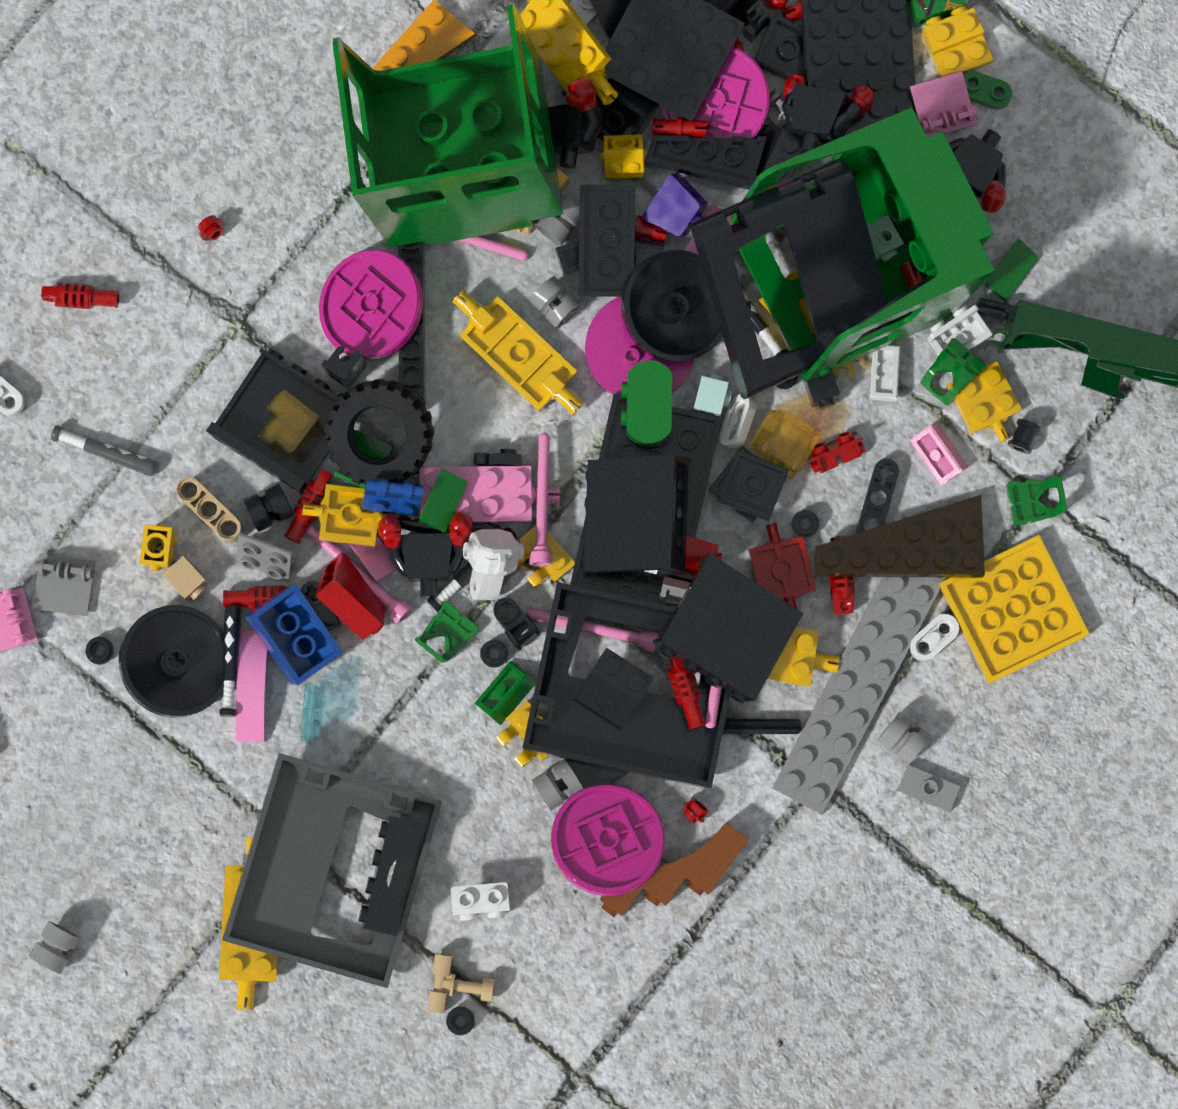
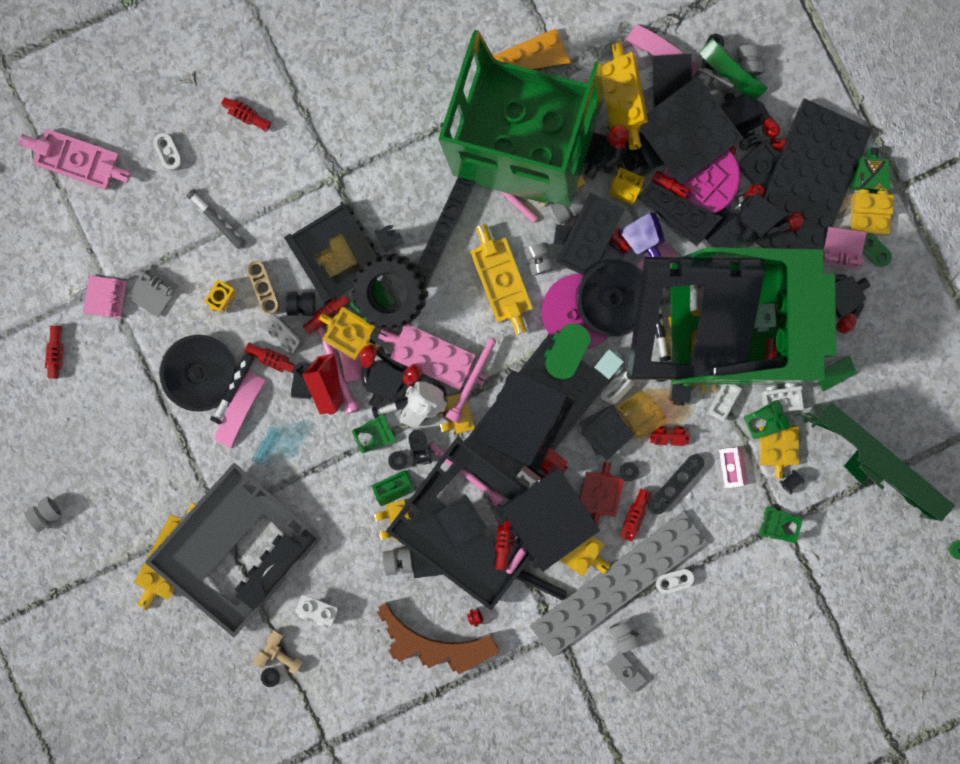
camera: 25 degrees right, 5 degrees up
black plate [85,637,114,665] -> none
tan brick [162,556,209,602] -> none
red plate [198,215,225,241] -> none
blue slope [244,583,343,686] -> none
dark pink plate [319,249,423,360] -> none
blue plate [361,478,424,516] -> none
green slope [419,468,468,533] -> none
black plate [474,449,522,466] -> none
dark pink plate [551,784,665,896] -> none
dark brown wing [815,495,985,578] -> none
yellow plate [939,535,1090,685] -> none
black axle [976,298,1015,323] -> none

